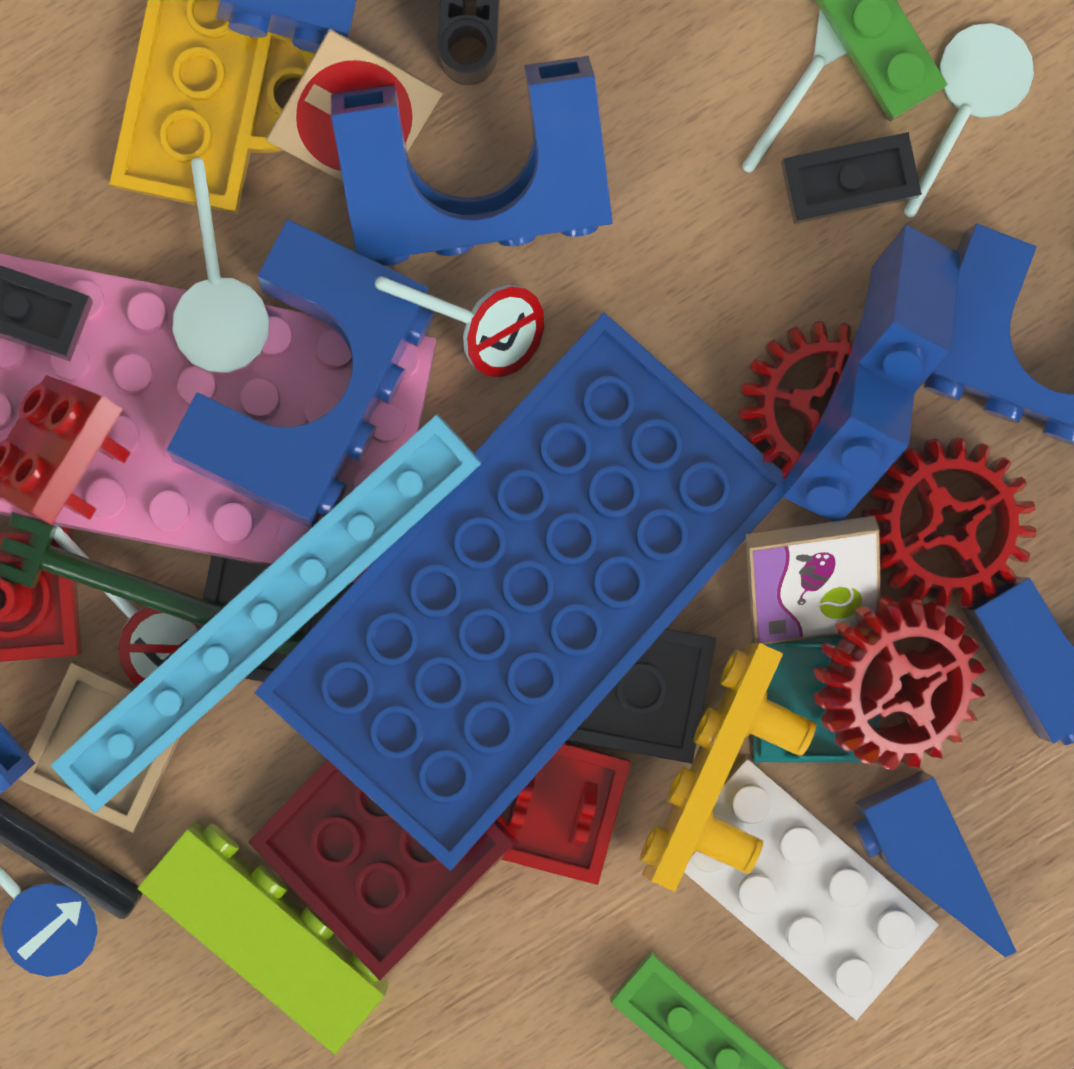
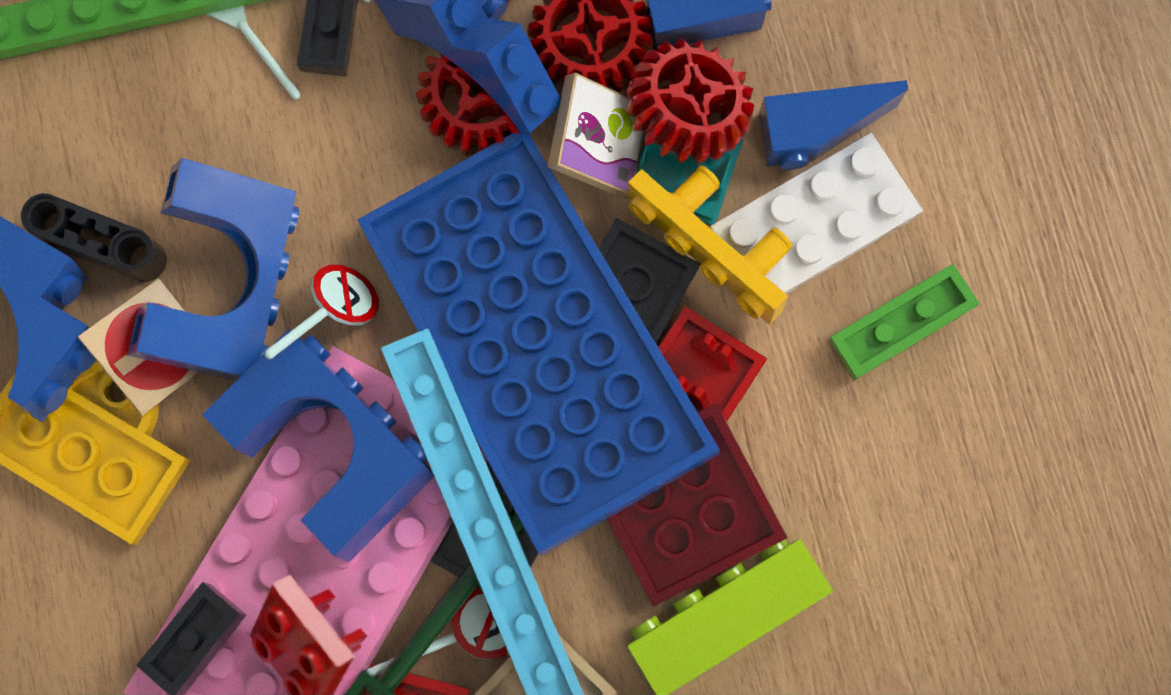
camera: 65 degrees left, 10 degrees down
light aqua piece [173,157,269,373] -> none

